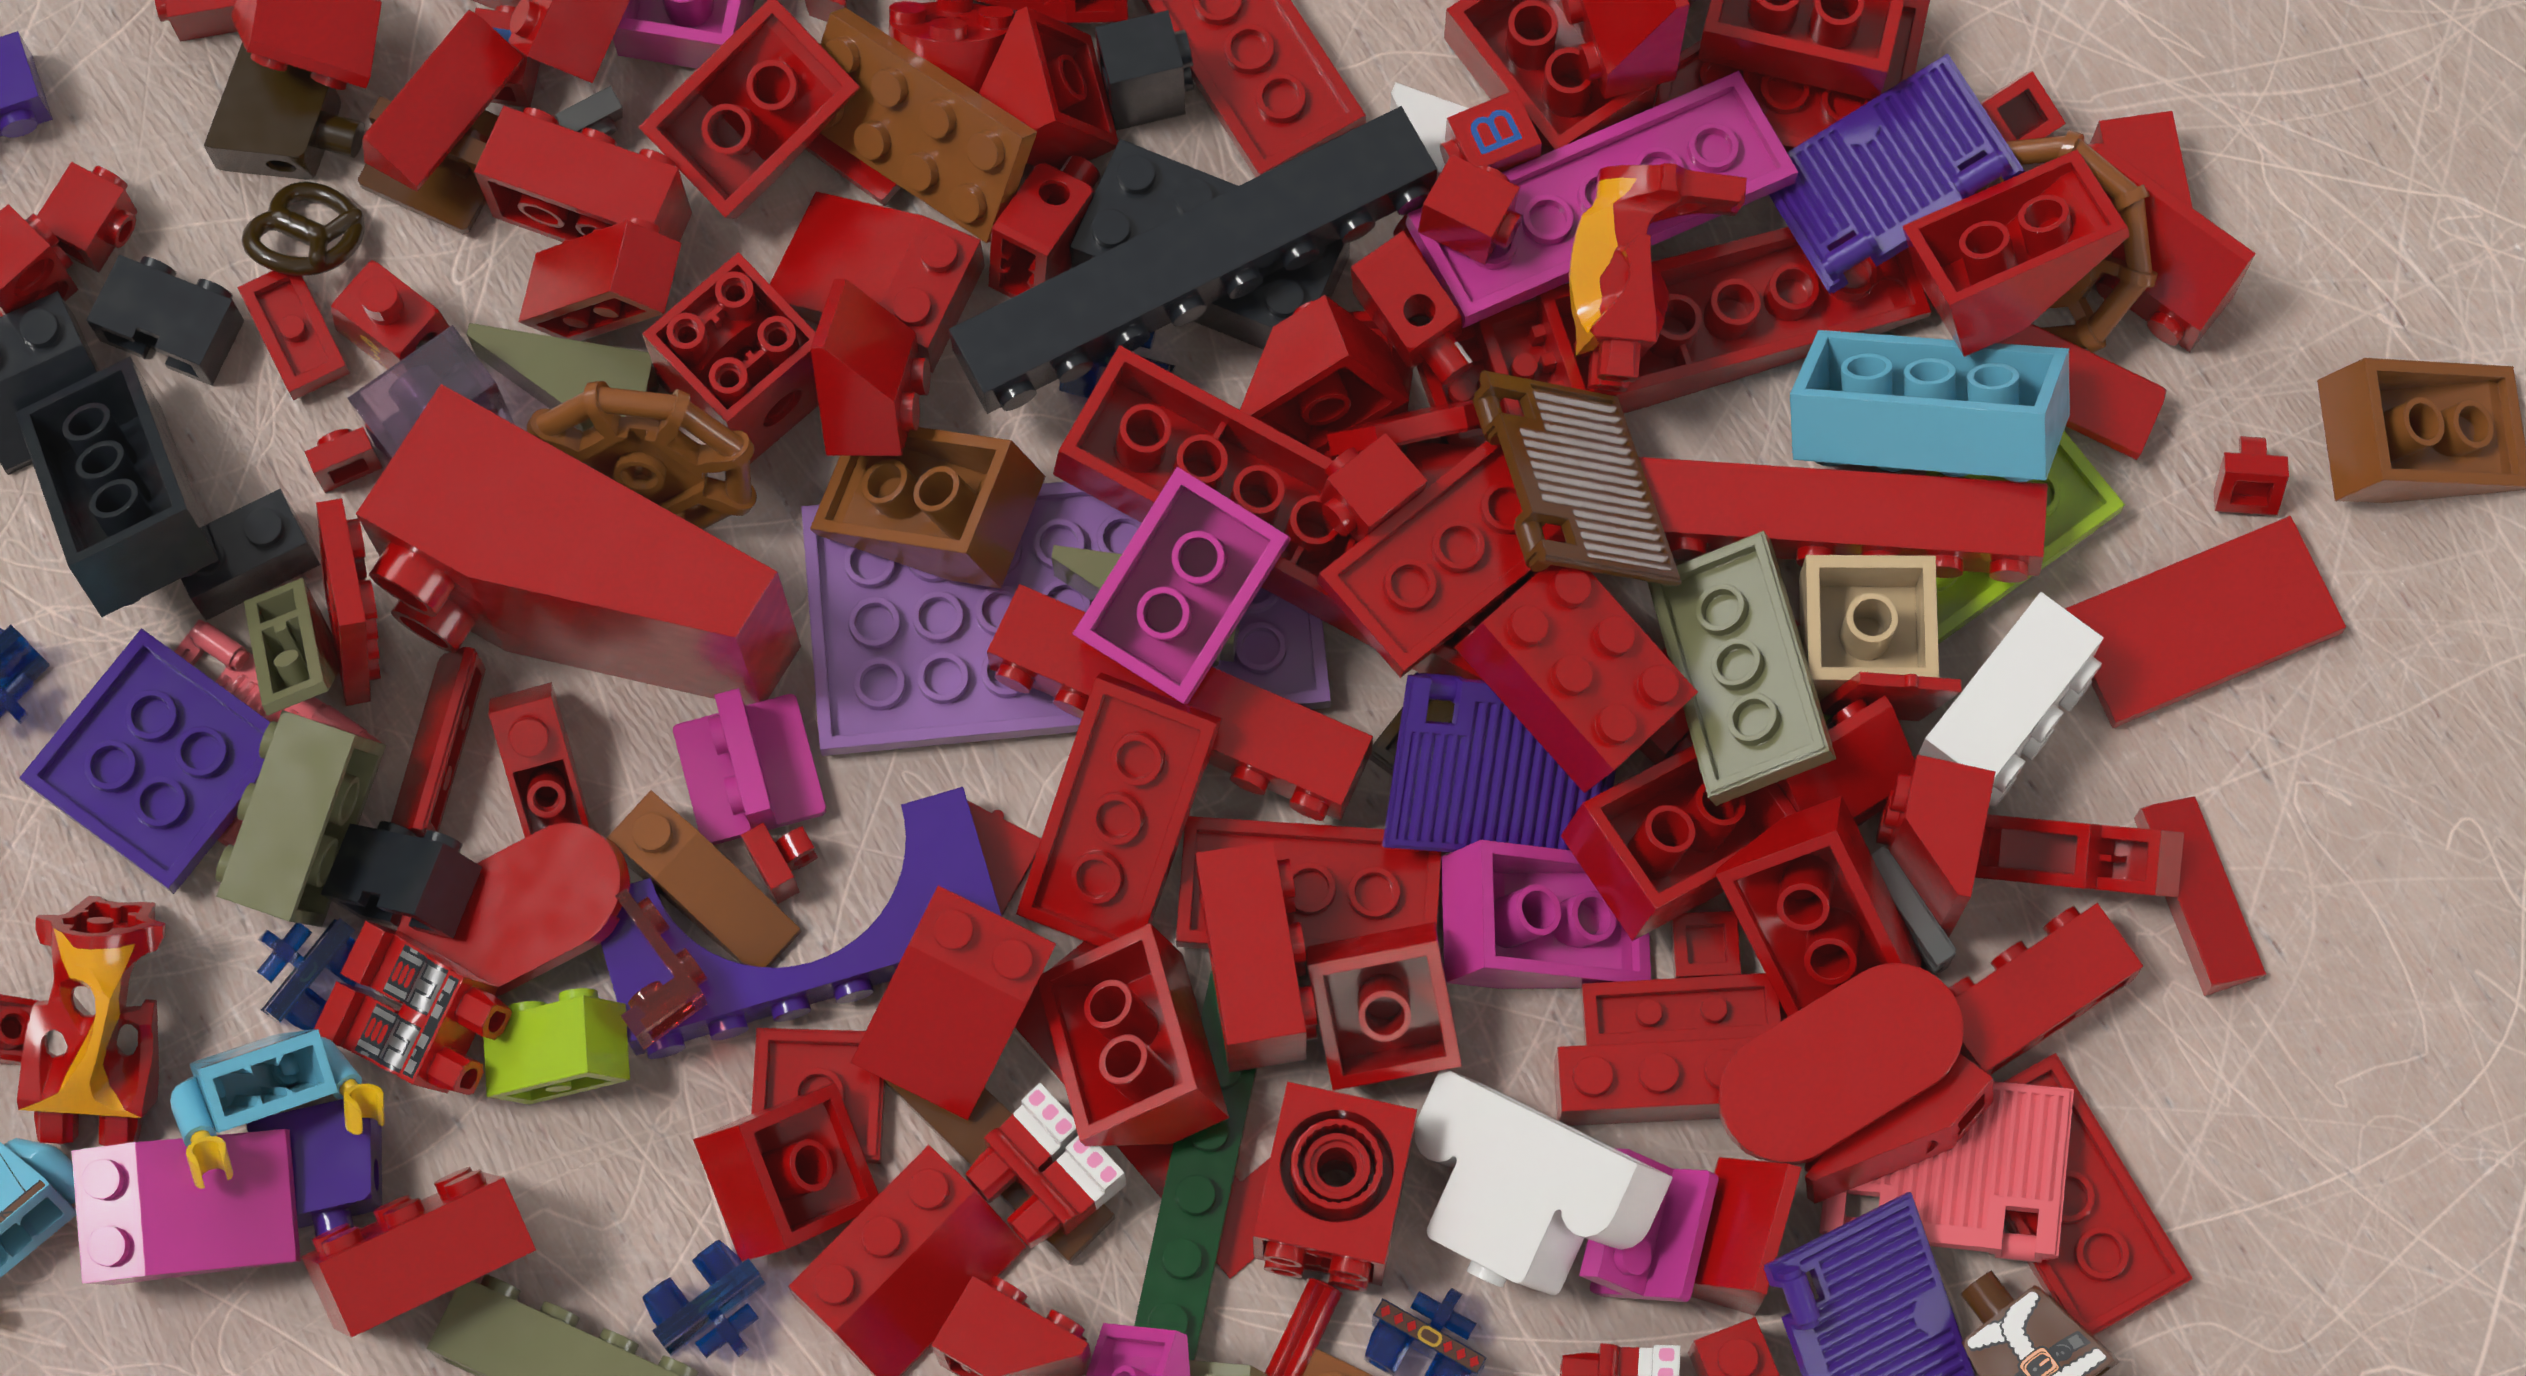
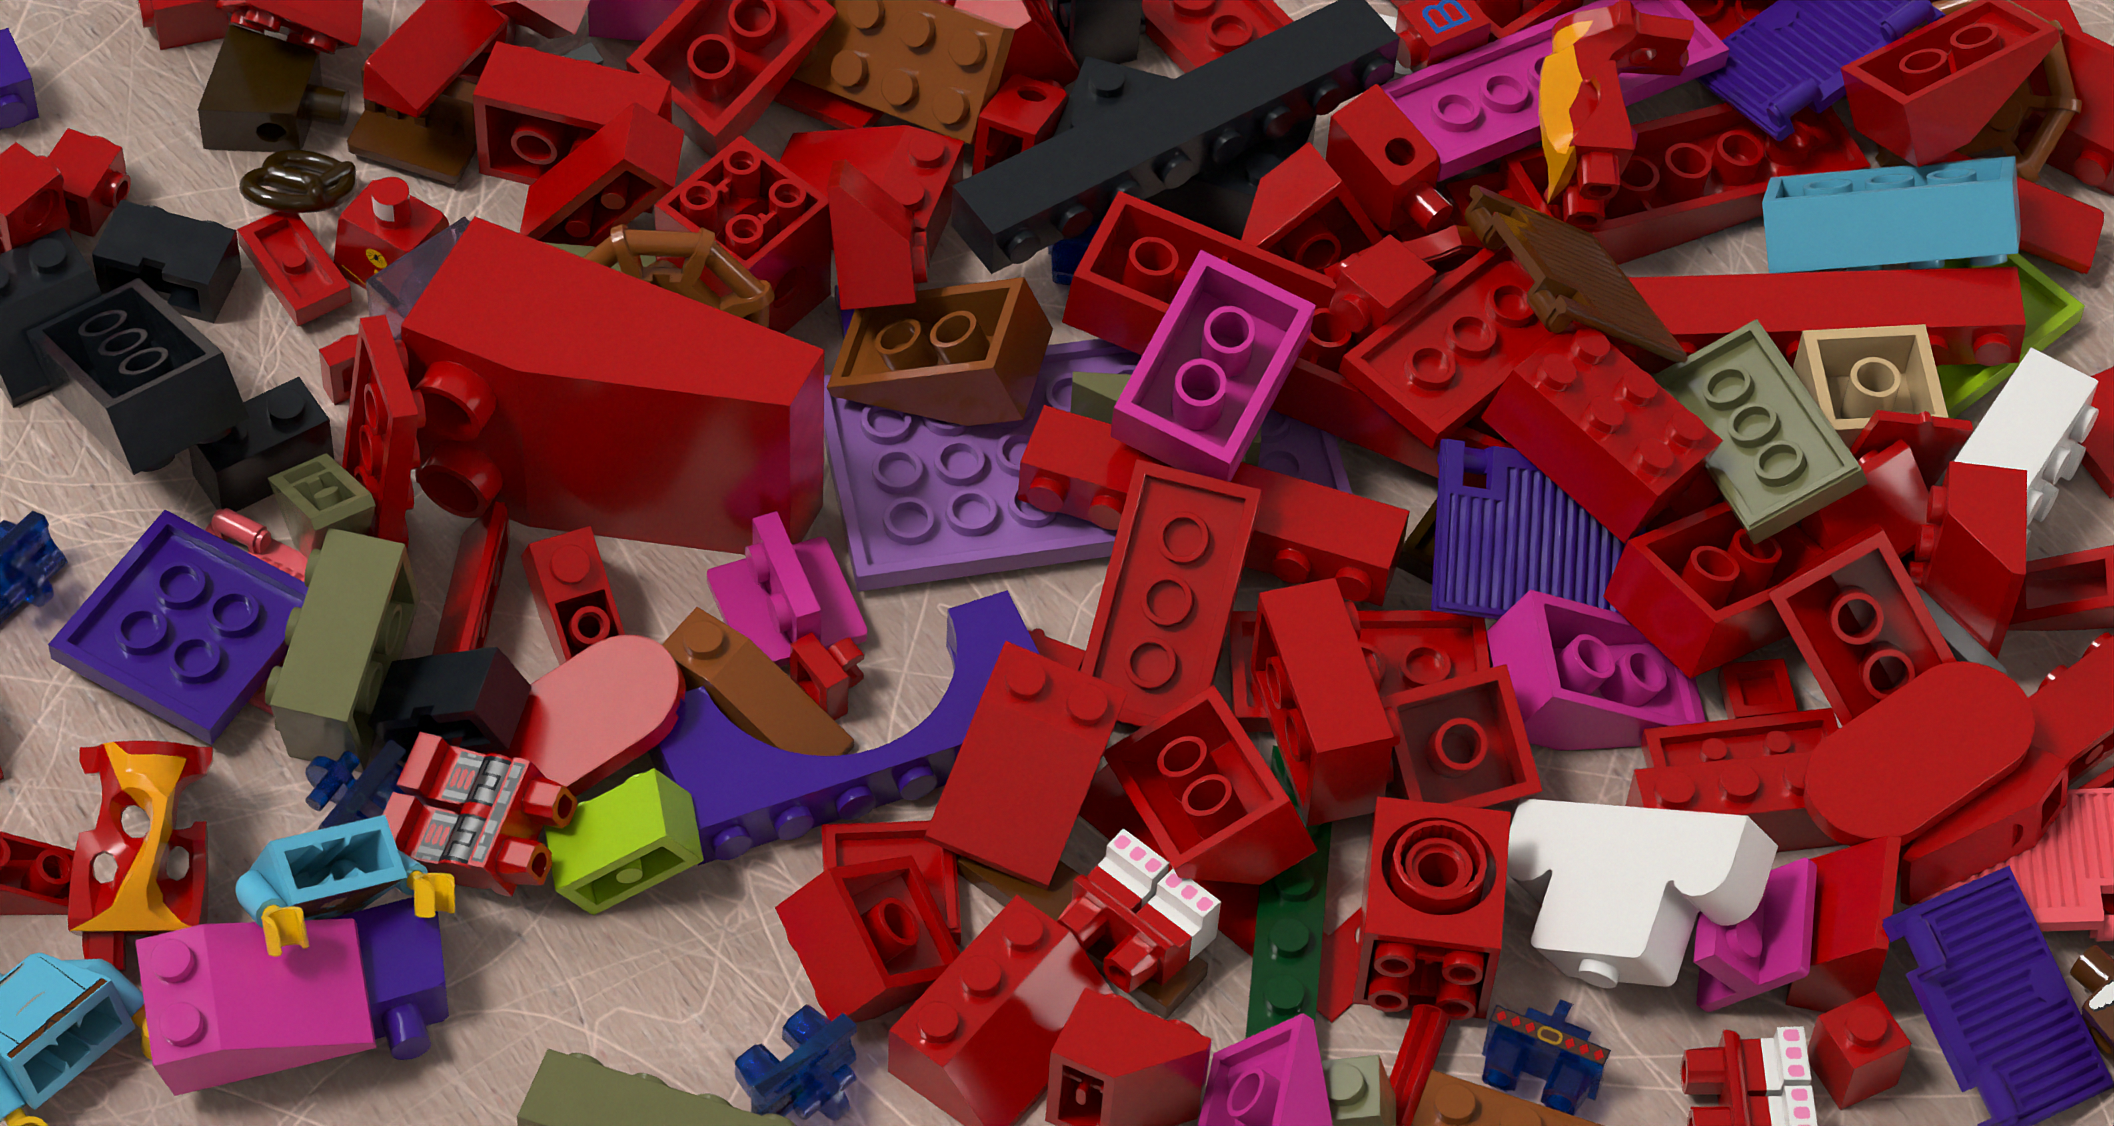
camera: 10 degrees left, 20 degrees down
red brick [301,1167,536,1338] -> none
clear red bracket [615,888,708,1050] -> none
red brick [1418,154,1523,265] -> none

